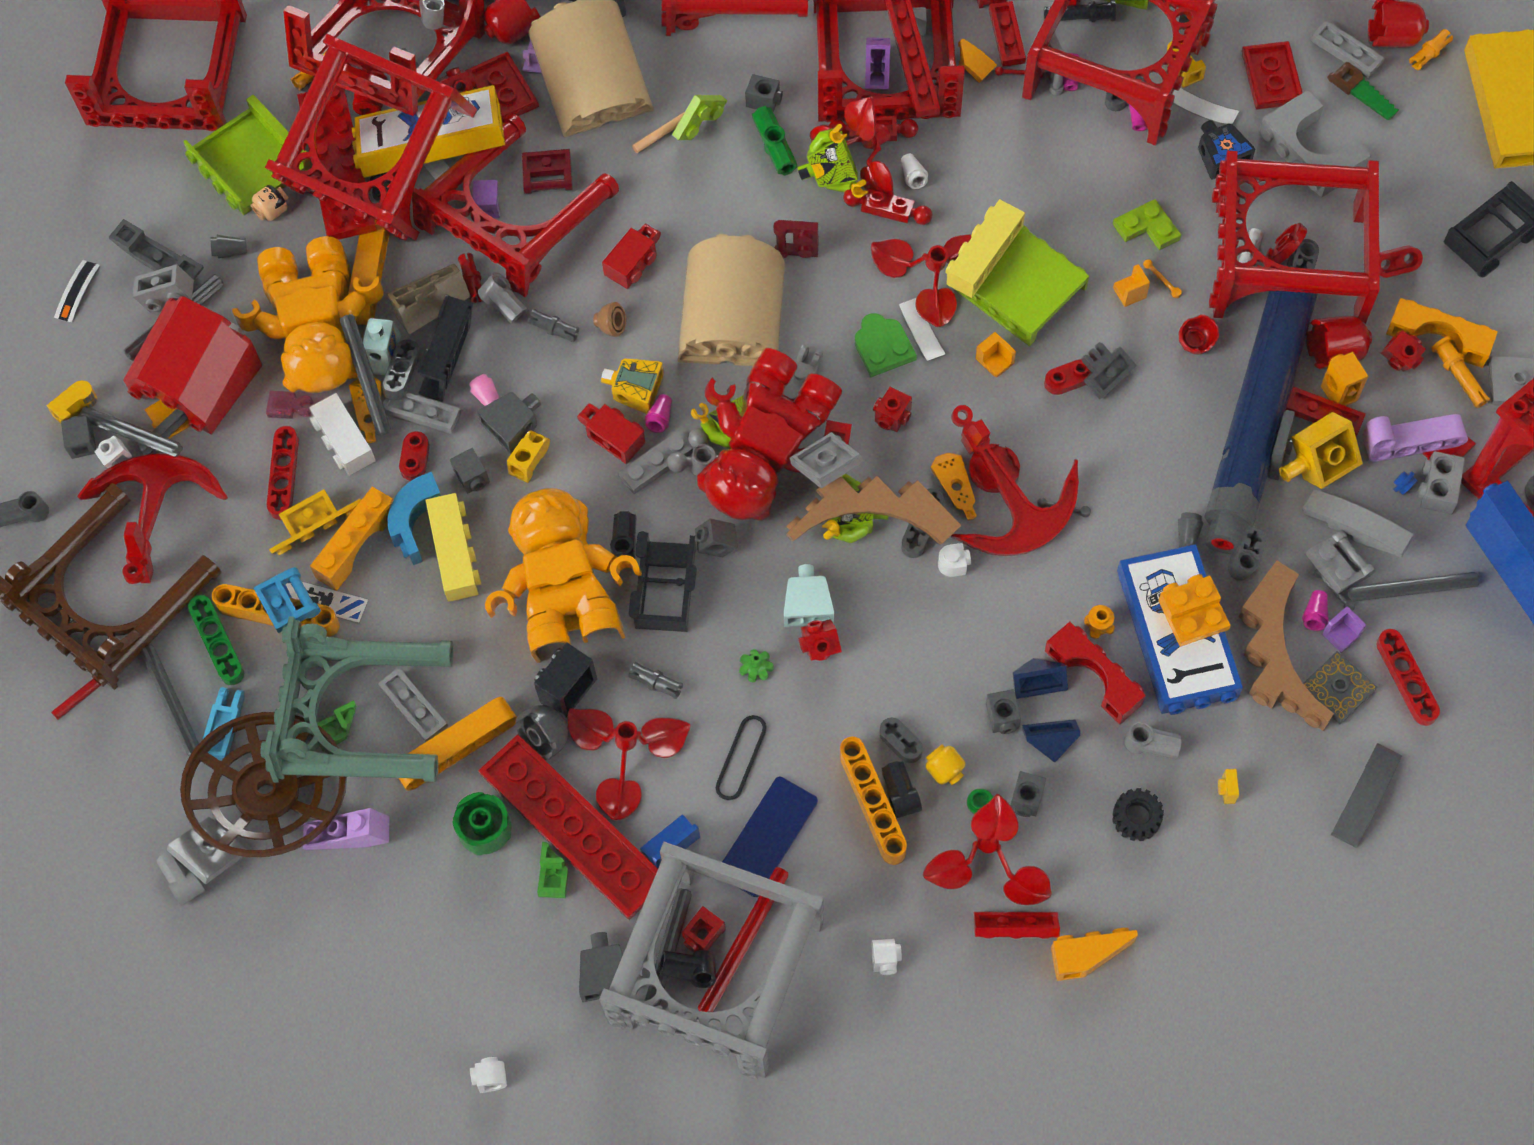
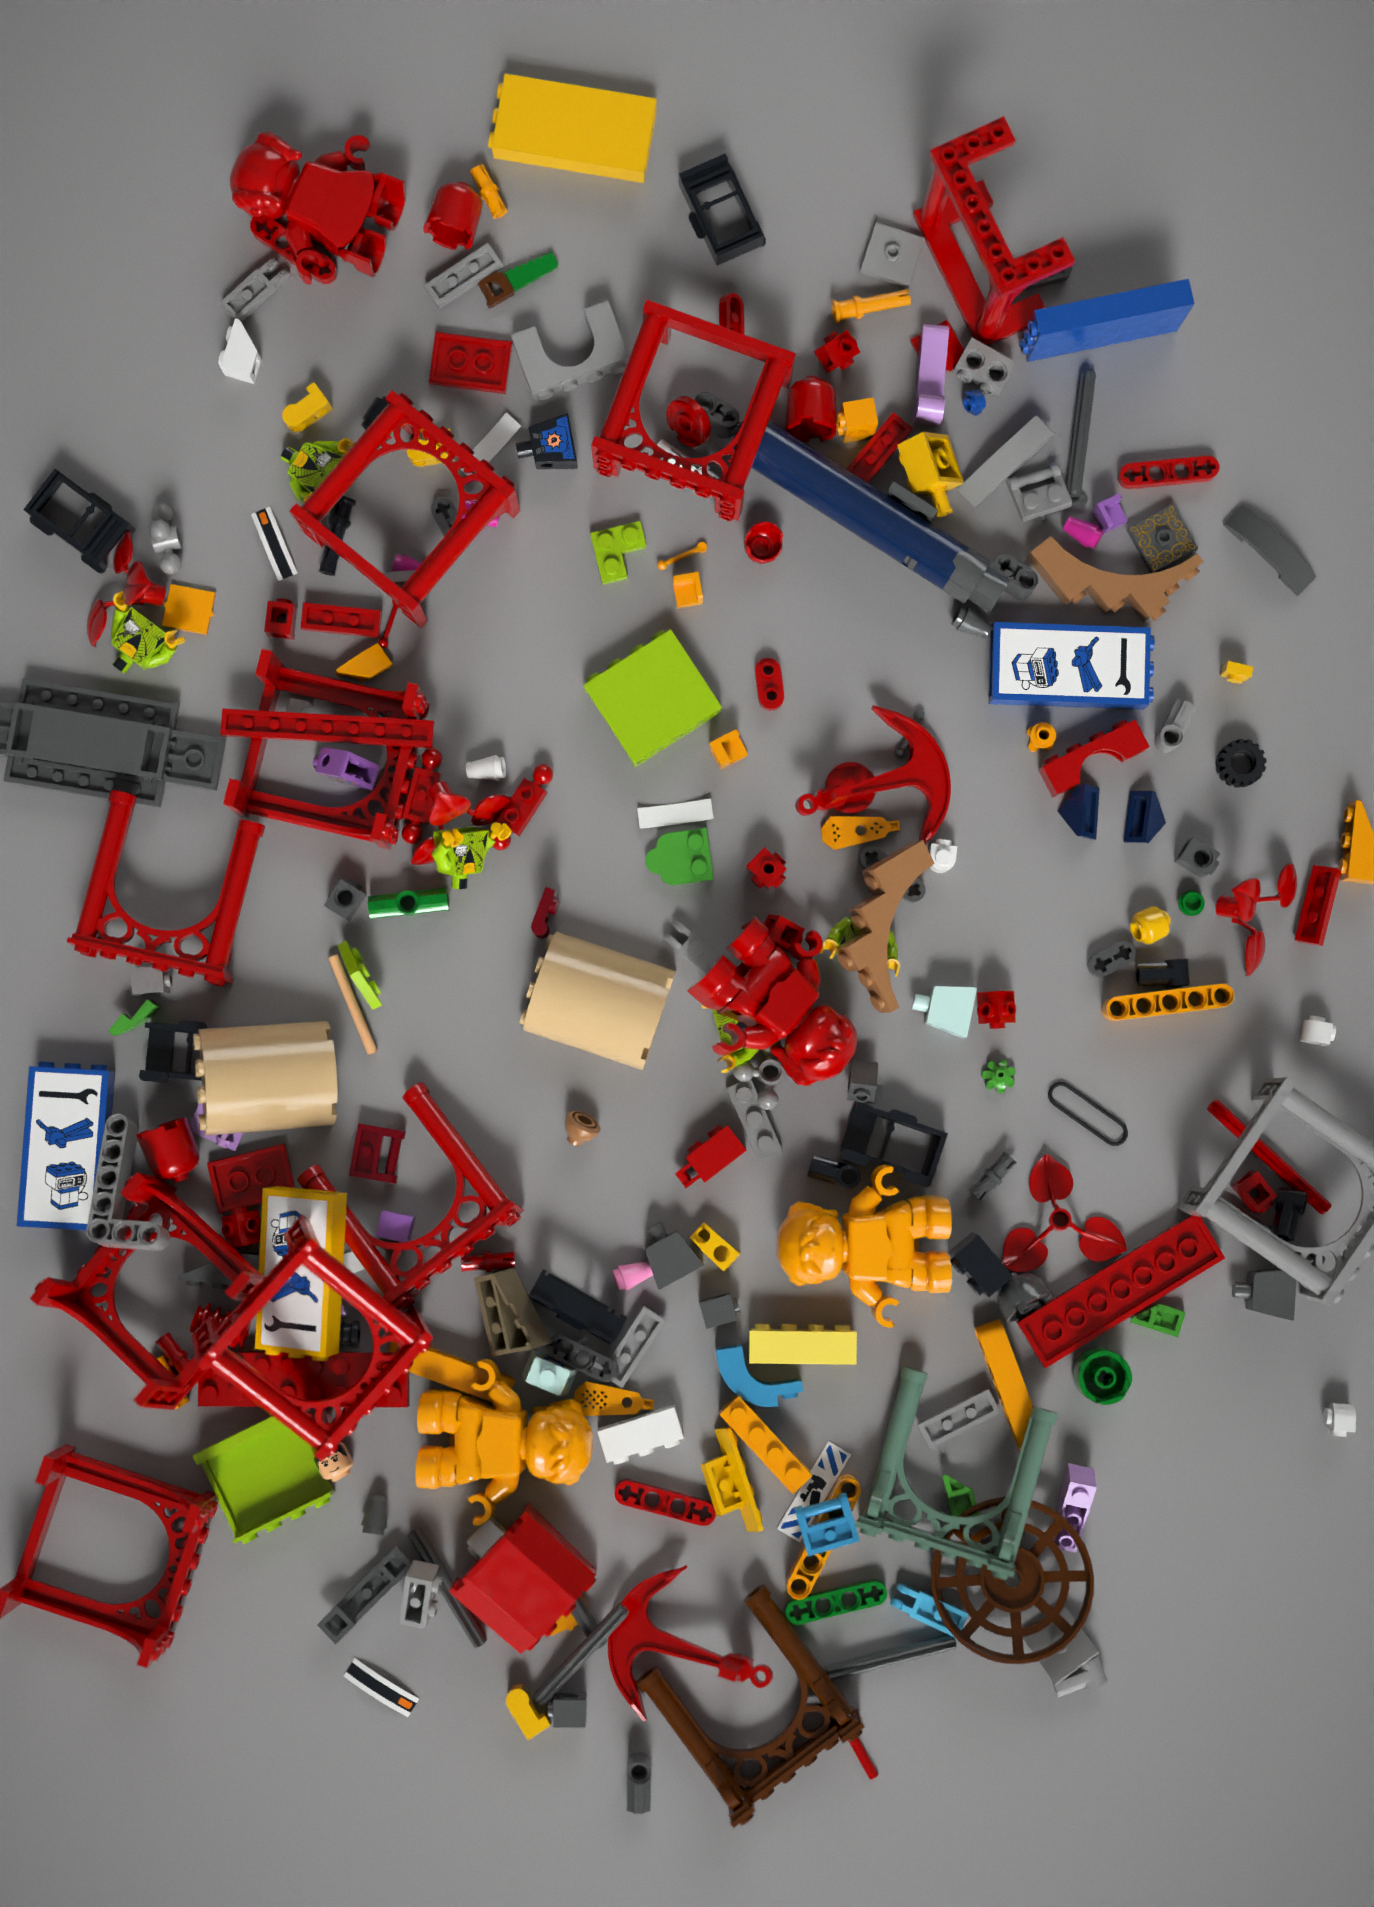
camera: 85 degrees left, 20 degrees up
white plate [94,435,132,468] -> none
clear pink plate [266,391,313,419] -> none
dark grey axle [340,314,391,436] -> none
red plate [399,431,430,481] -> none
light grey piece [478,273,527,324] -> none
dark grey pin [528,309,579,342] -> none
yellow torso [601,358,664,414] -> none
red brick [602,223,661,289] -> none
blue panel [640,814,700,868] -> none
dark pink cone [645,394,672,433] -> none
clear blue piece [722,776,818,897] -> none
light grey plate [790,432,863,488] -> none
red plant [871,235,972,327] -> none
light yellow brick [945,199,1025,298] -> none
dark grey brick [986,689,1021,734] -> none
dark grey hinge [1082,342,1137,399] -> none
light orange plate [1158,574,1231,647] -> none
light orange arch [1386,298,1498,368] -> none

